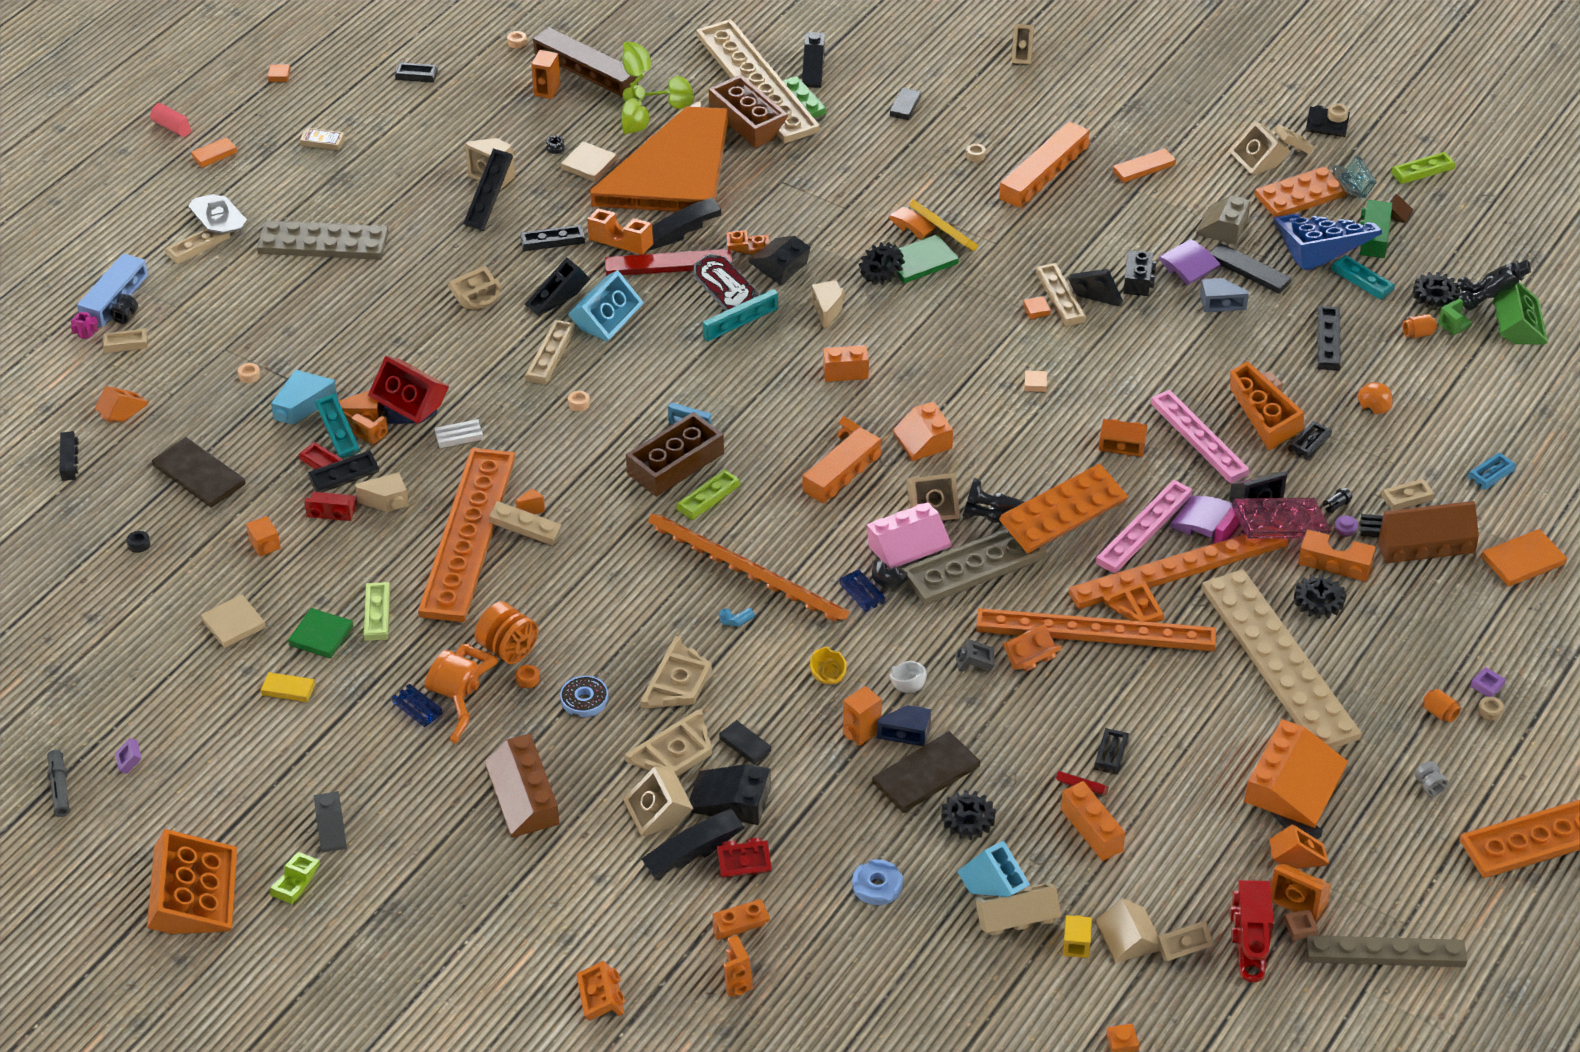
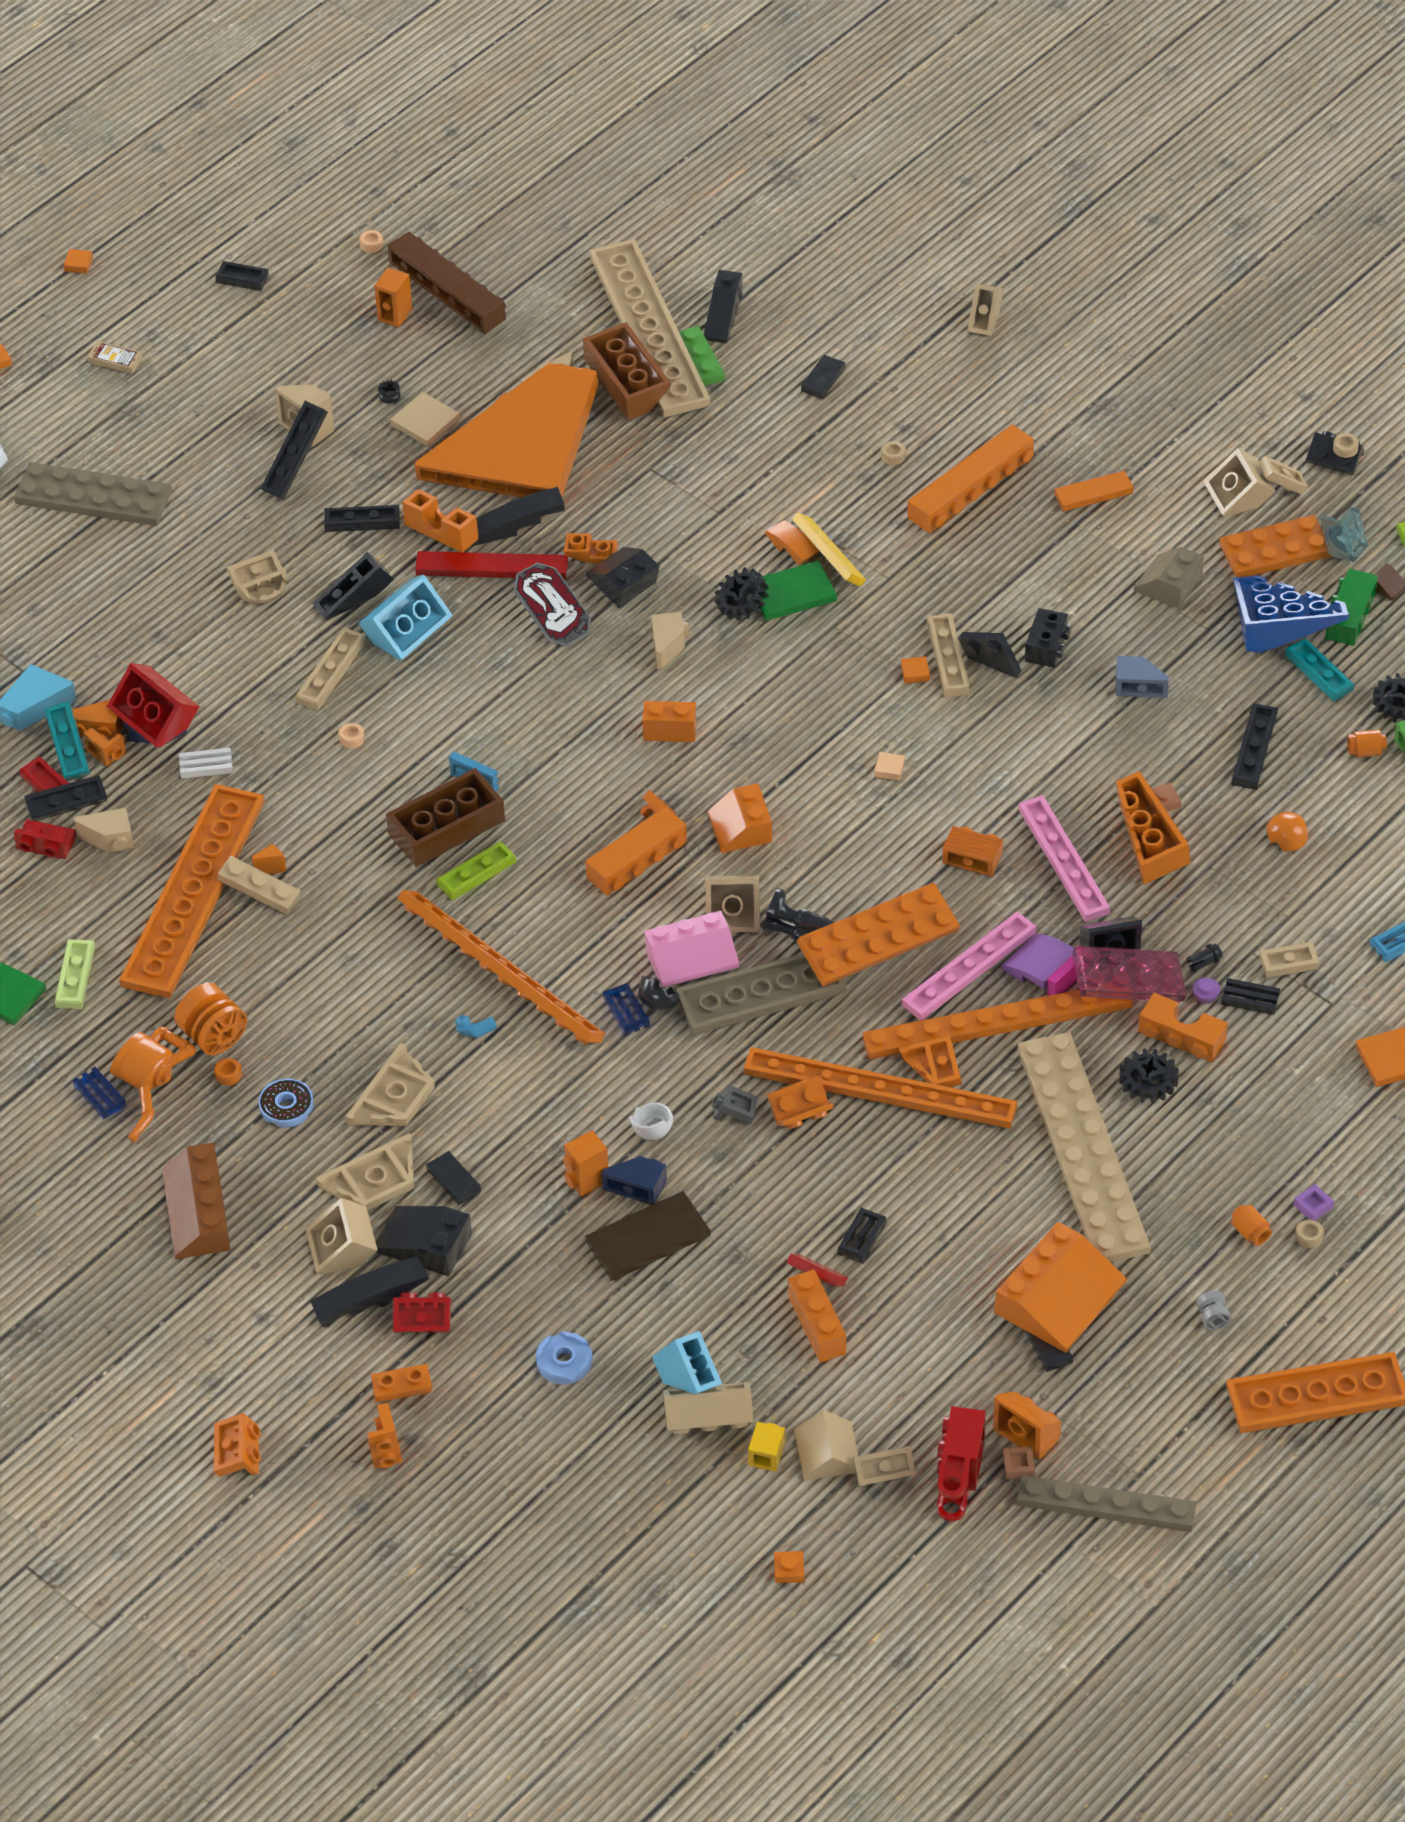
camera: 10 degrees right, 5 degrees up
lime plant [622,42,694,134] -> none
teal tile [702,289,778,342] -> none
yellow hair [810,647,847,685] -> none
black gear [941,790,996,840] -> none
medium lavender slope [1159,239,1220,286] -> none
tile [1210,243,1292,294] -> none
orange slope [1269,824,1329,868] -> none
black tile [1288,421,1332,460] -> none
dark orange slope [1378,501,1479,563] -> none

